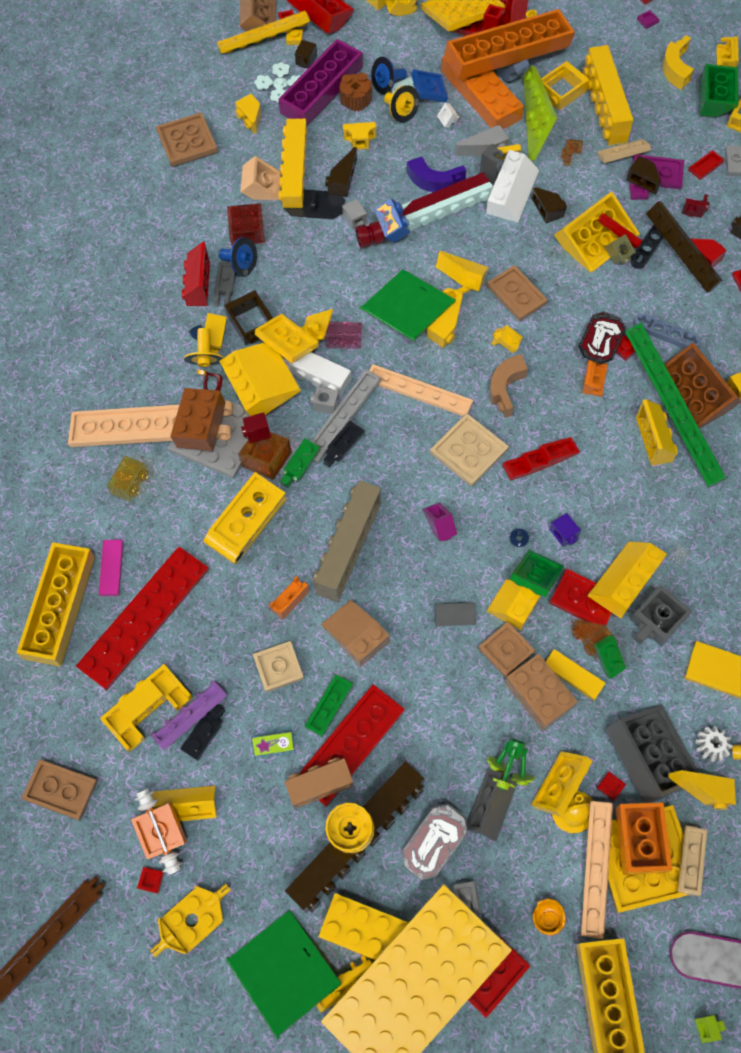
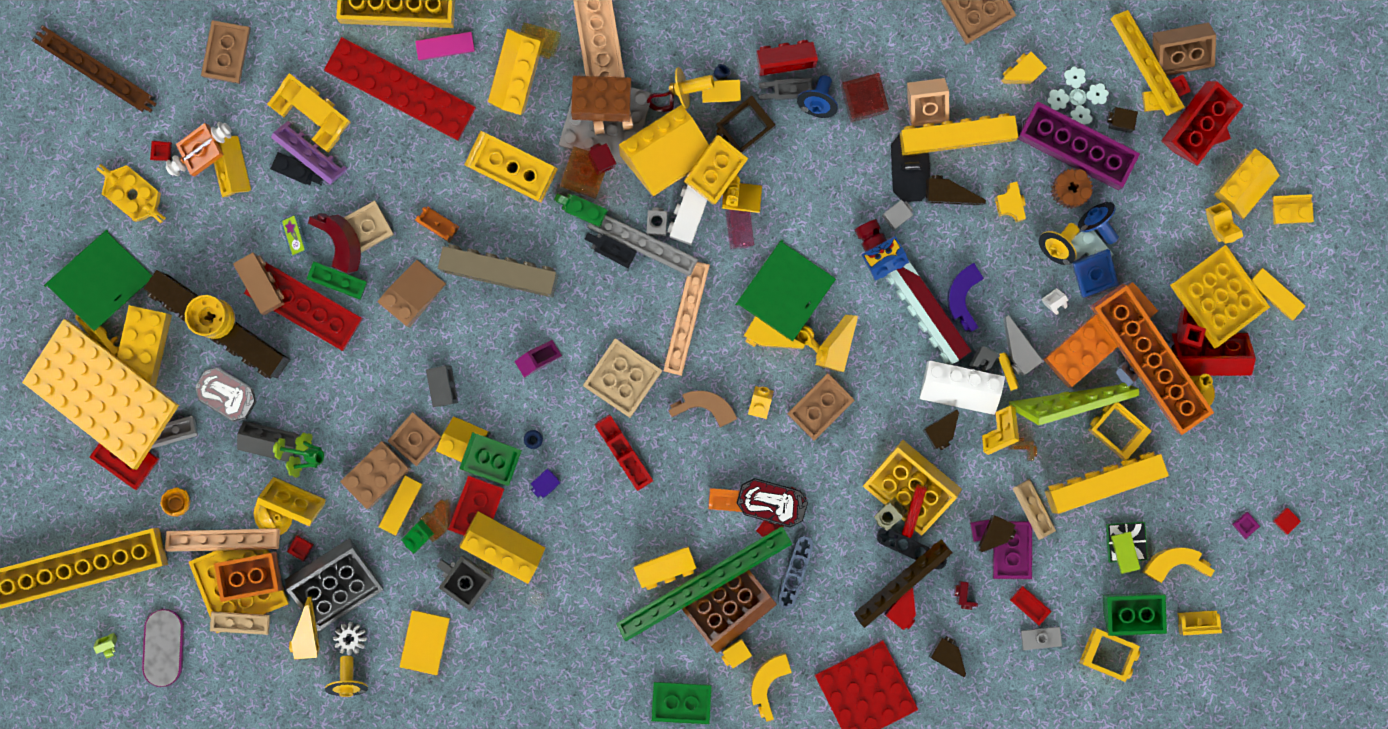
camera: 80 degrees right, 20 degrees up
none -> dark red arch [308,213,361,273]
none -> yellow slope [488,28,544,115]
none -> yellow plate [982,405,1019,455]
none -> tile [1105,522,1148,563]
none -> lime tile [1111,531,1140,574]

